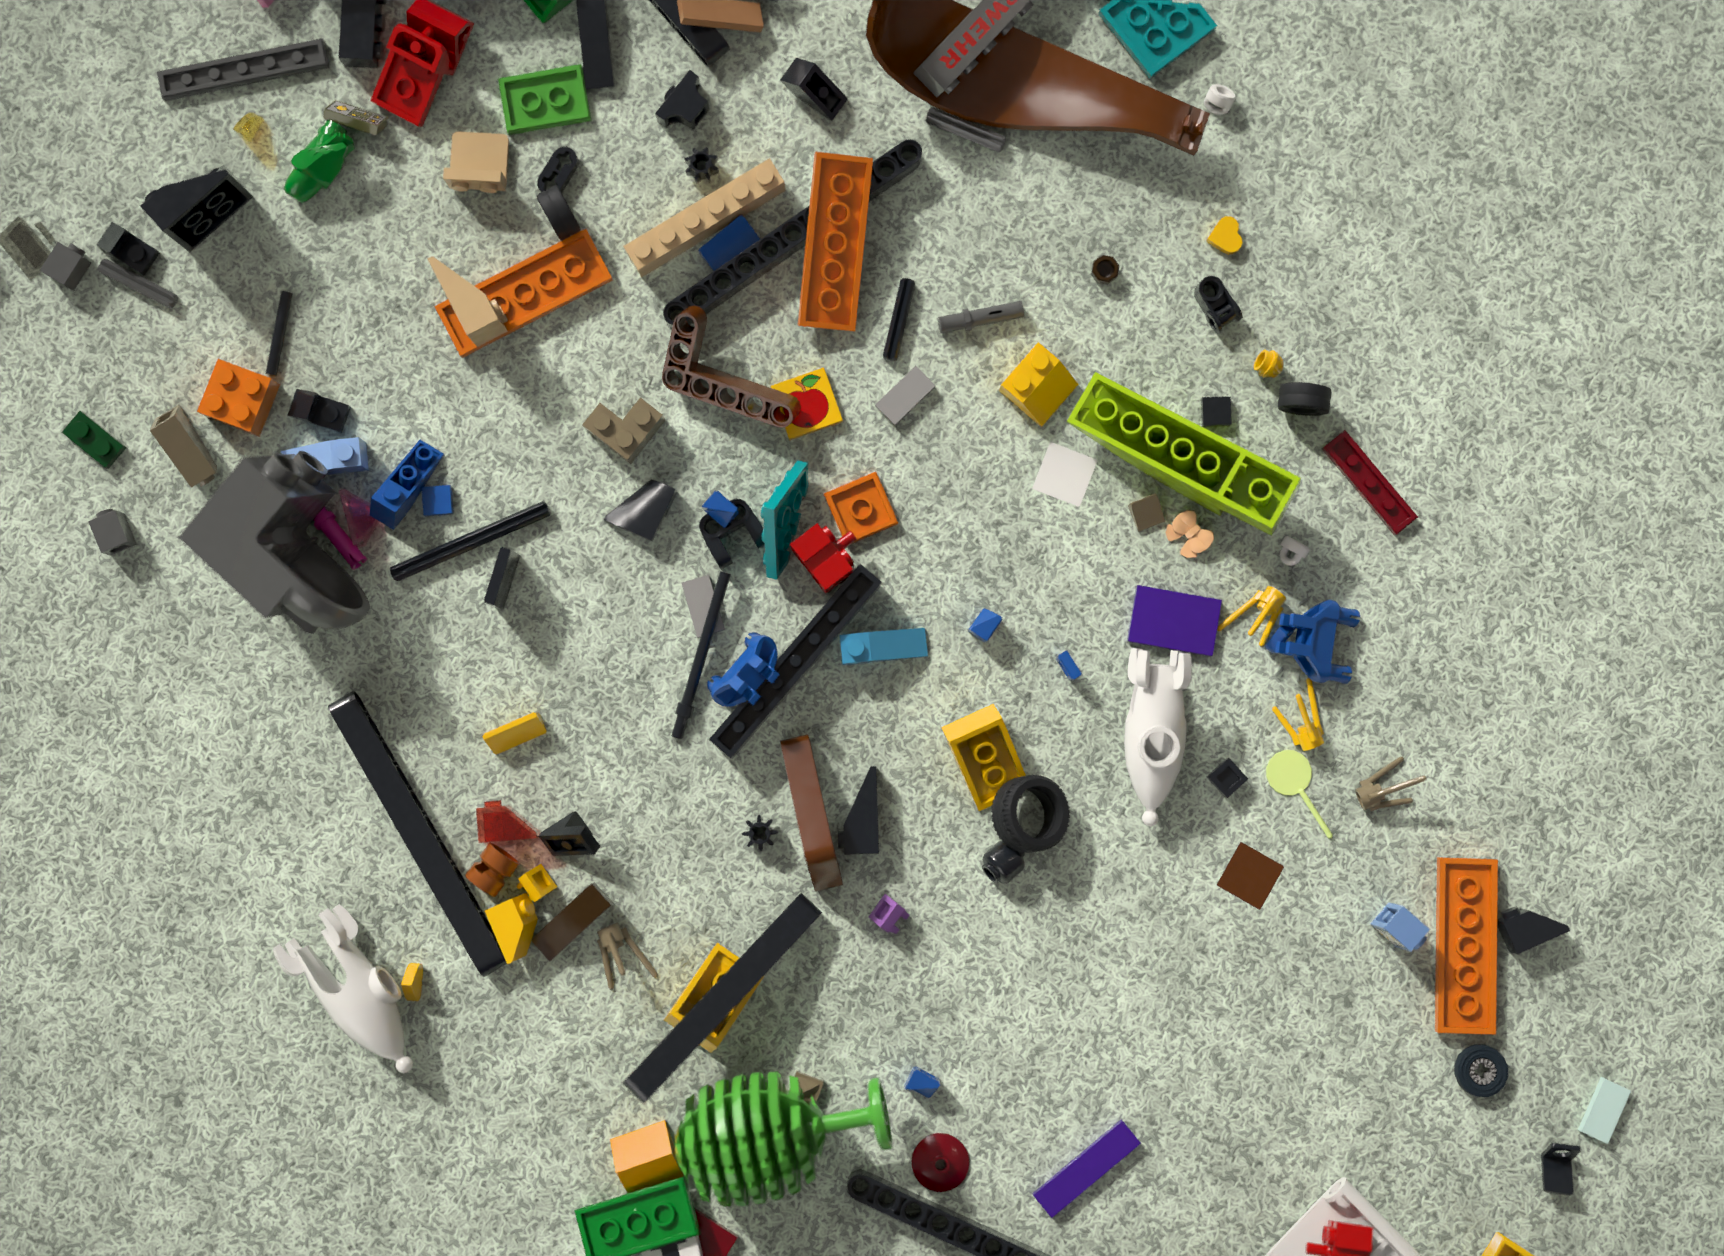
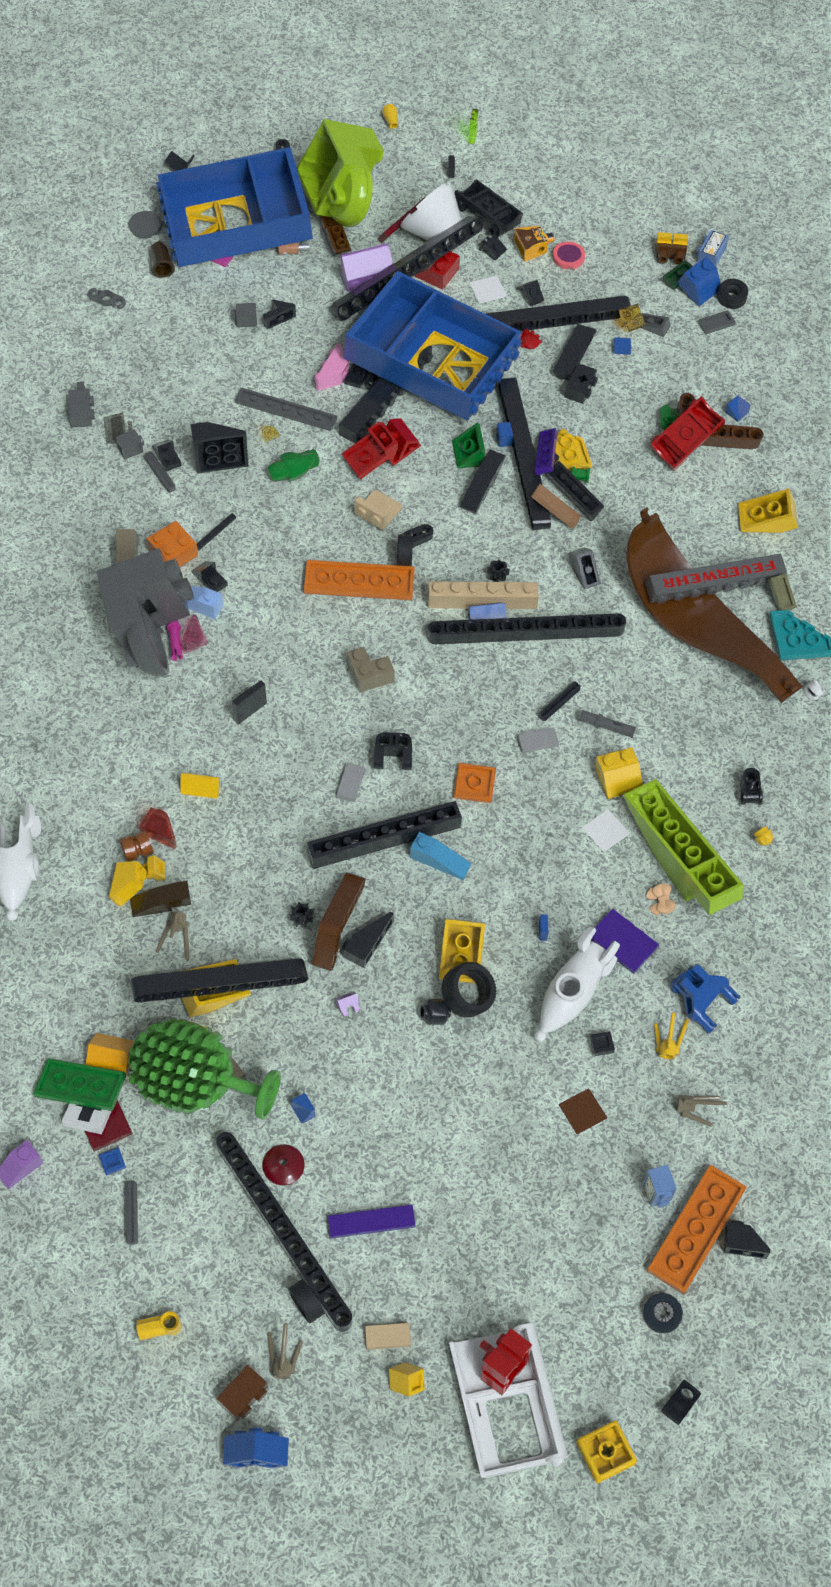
camera: 30 degrees right, 25 degrees down
dark green plate [62,411,127,469] -> none
dark grey brick [88,509,137,556] -> none
olive tile [323,100,388,136] -> none
black beam [328,690,507,977] -> none
blue slope [369,440,444,530] -> none
black axle [390,501,551,581] -> none
yellow tile [401,963,423,1002] -> none
blue tile [422,485,454,516] -> none
tan slope [427,256,508,347] -> none
bright green tile [498,64,591,135] -> none
black slope [538,811,600,856] -> none
black slope [604,479,677,542] -> none
black brick [655,70,710,131] -> none
reddish brown beam [662,306,801,428] -> none
black bar [671,571,731,739] -> none
blue slope [702,491,739,527] -> none
blue connector [707,632,780,707] -> none
teal plate [761,460,809,580] -> none
tile [770,367,843,441] -> none
red brick [790,523,857,594] -> none
orange plate [798,152,873,331] -> none
dark grey axle [926,107,1006,152] -> none
blue slope [968,609,1003,643] -> none
dark brown tile [1091,255,1119,285] -> none
dark tan slope [1128,493,1165,532] -> none
black tile [1201,396,1232,427] -> none
yellow tile [1206,216,1242,255] -> none
yellow plant [1217,586,1286,647] -> none
yellowish green piece [1266,750,1333,839] -> none
black tyre [1278,382,1332,416] -> none
white tile [1280,536,1310,566] -> none
dark red tile [1322,430,1418,536] -> none
light aqua tile [1578,1077,1631,1144] -> none

